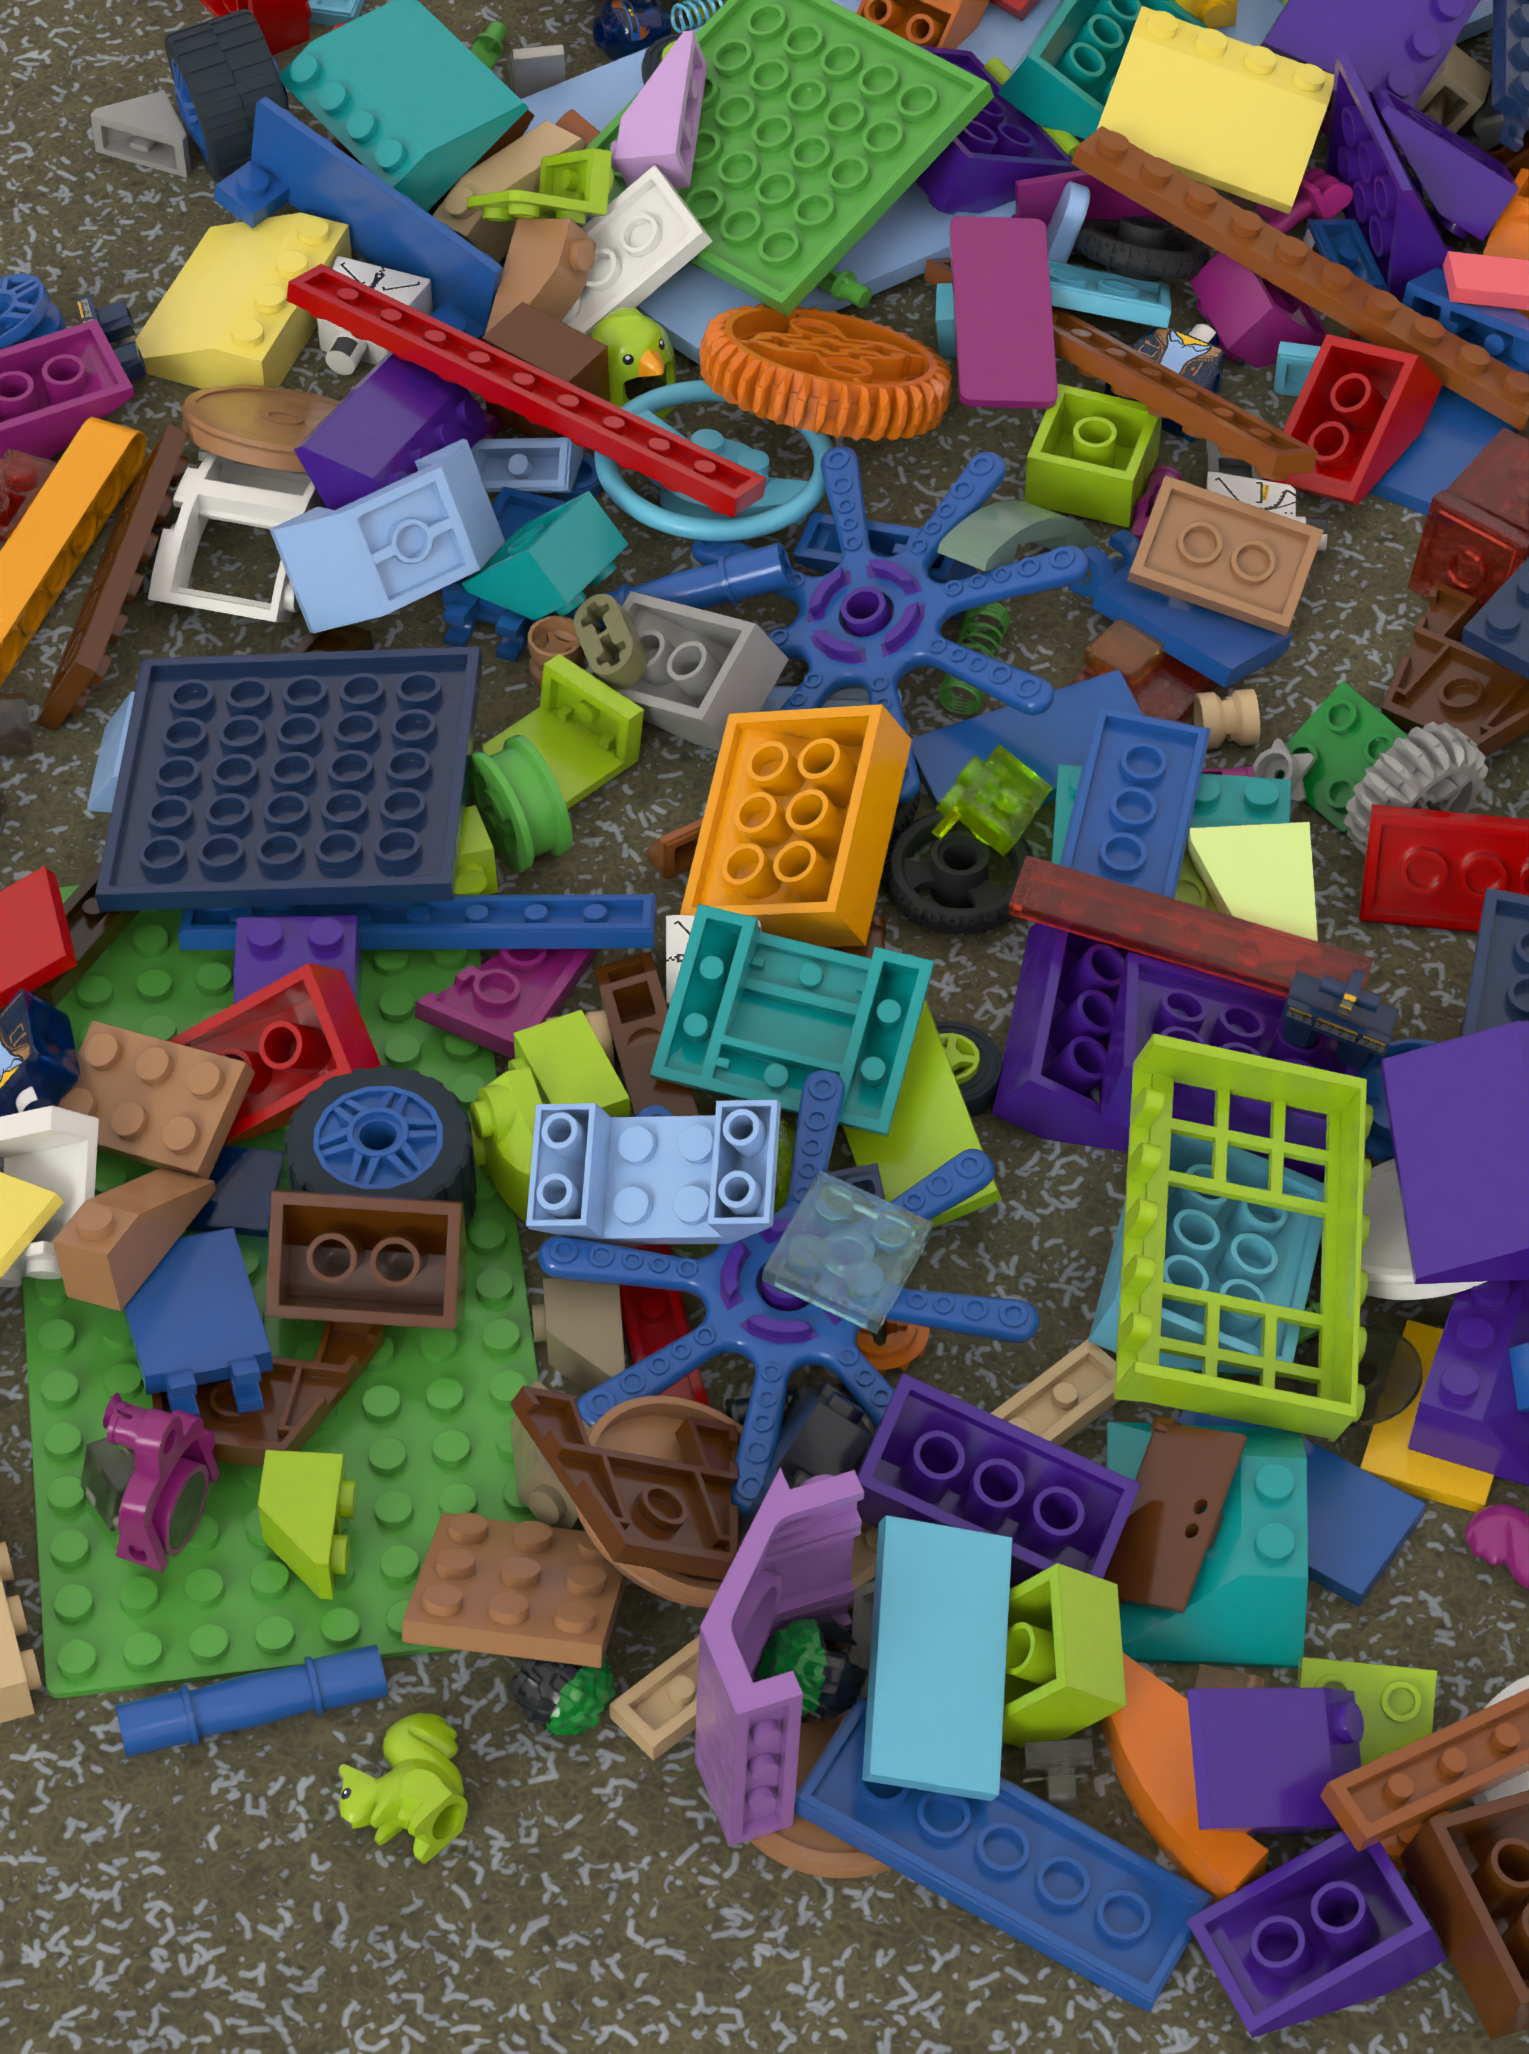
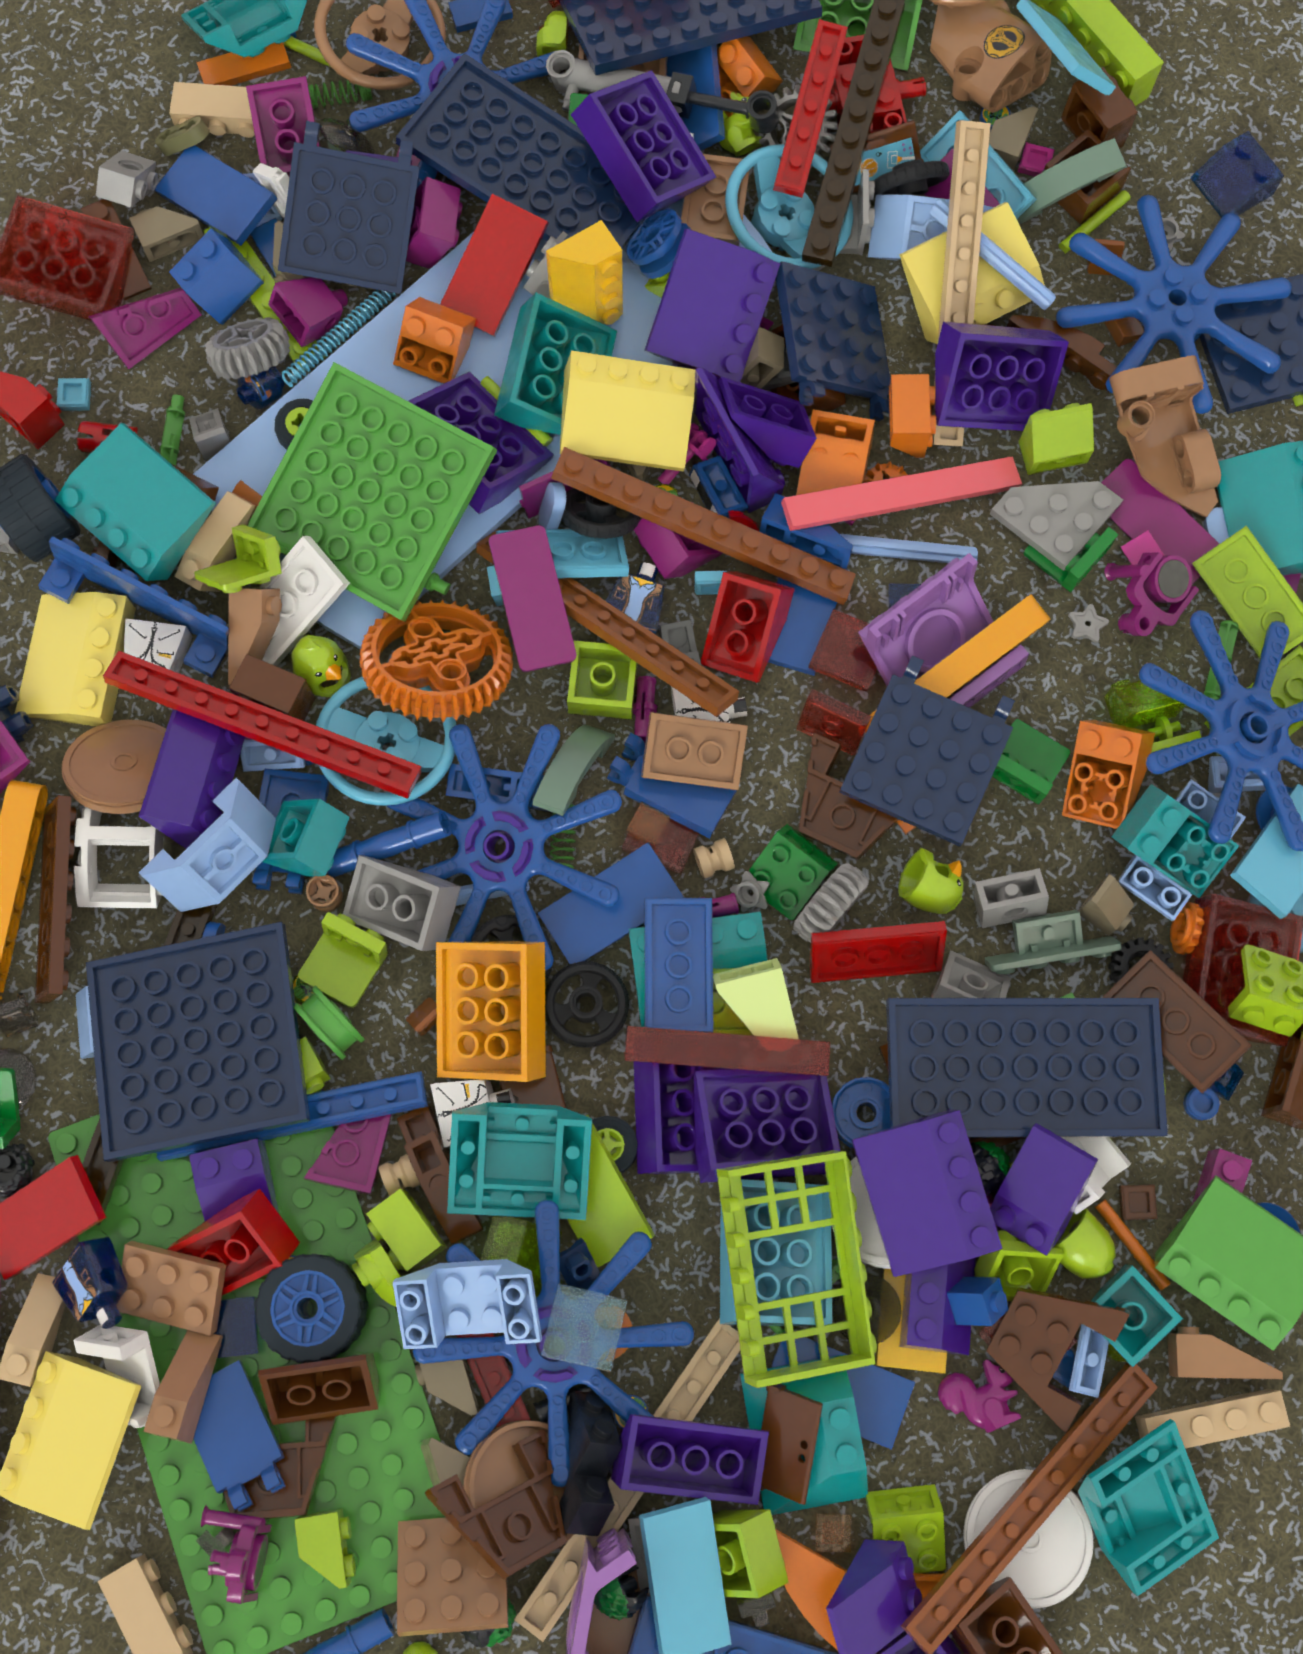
camera: 15 degrees left, 25 degrees up
olive beam [573,593,648,690] -> none
lavender slope [610,30,708,189] -> none
clear neon green bracket [931,744,1053,856] -> none
dark blue hips [1281,966,1399,1070] -> none

